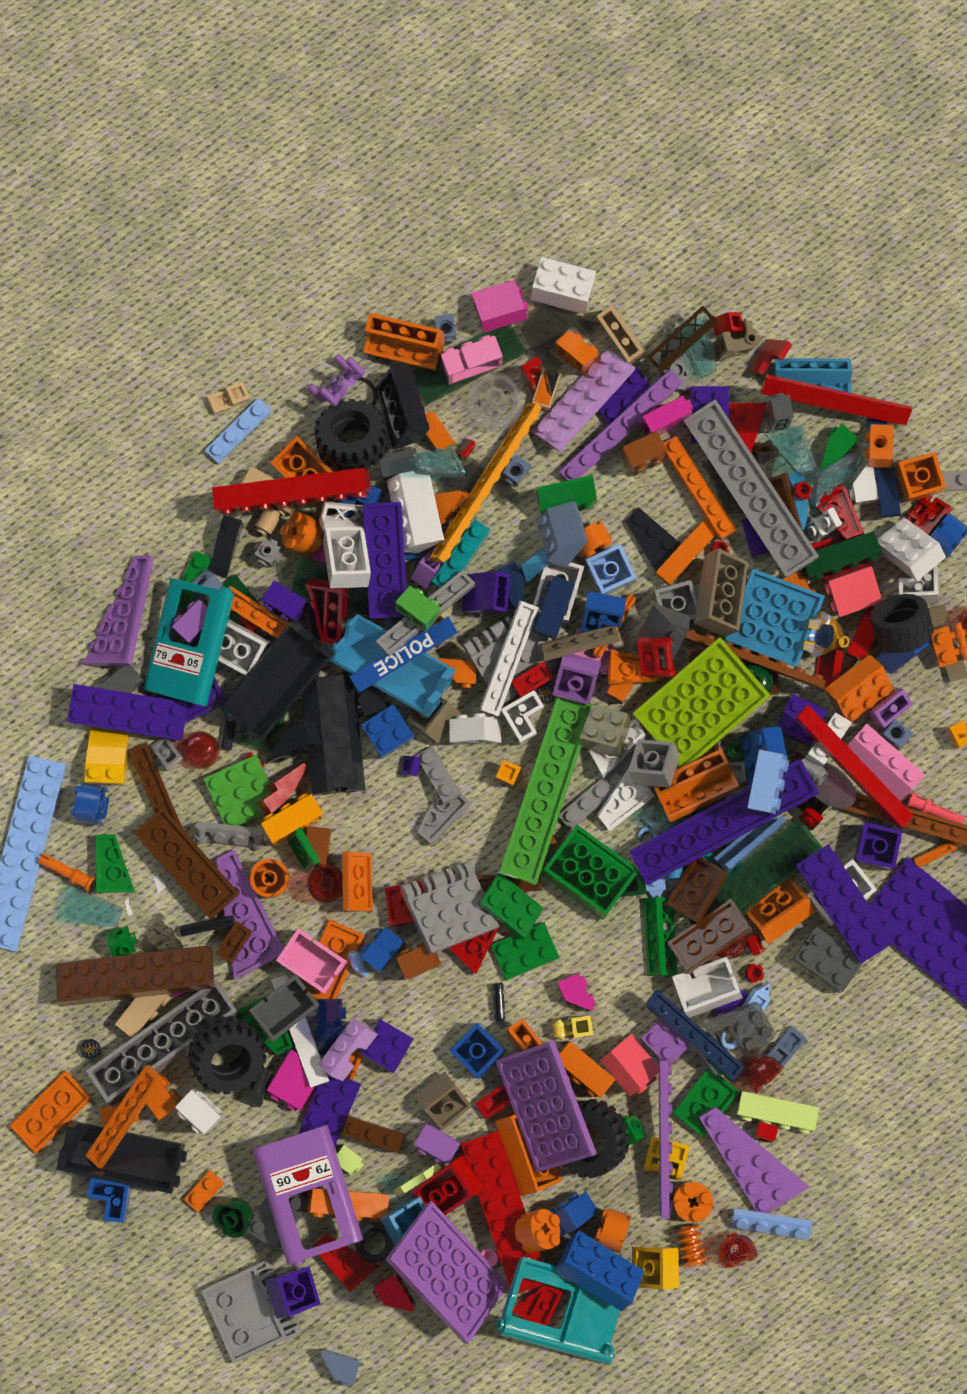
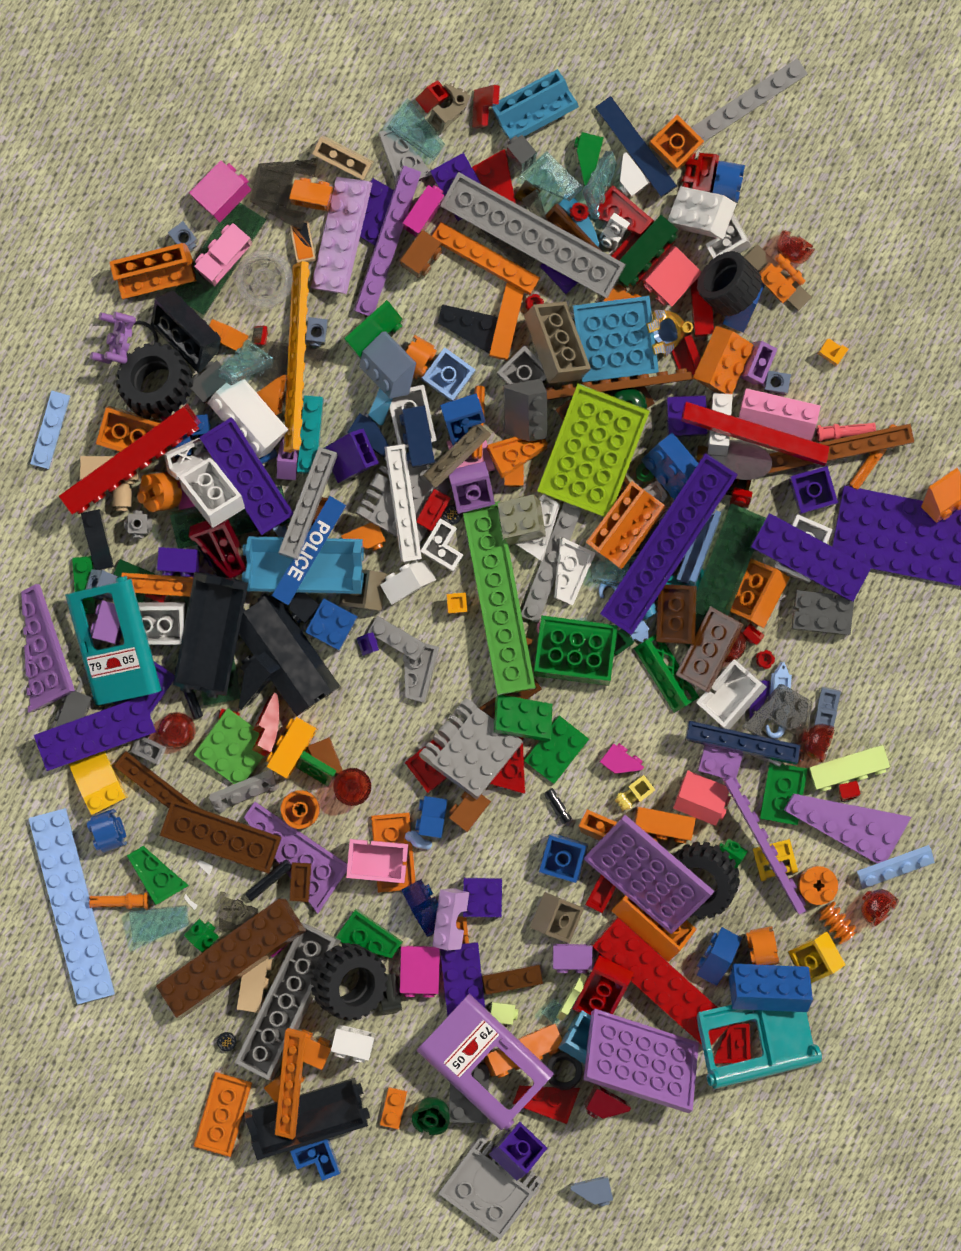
camera: 30 degrees left, 5 degrees up
tan slope [206,381,250,415] -> none
dark grey piece [247,974,319,1043] -> none
white sticker [271,975,329,1087] -> none
orange tile [342,852,373,912] -> none
bright green brick [395,586,440,632] -> none
bright pink tile [480,1248,498,1267] -> none
orange brick [515,1209,560,1253] -> none
red panel [521,356,542,393] -> none
white brick [530,257,596,314] -> none
light grey brick [628,740,680,788] -> none
red plate [637,637,676,677] -> none
dark brown fence [647,306,718,374] -> none
light blue brick [748,750,789,814] -> none
red tile [760,374,912,426] -> none
light grey cone [802,758,828,785] -> none
orange brick [865,424,894,468] -> none

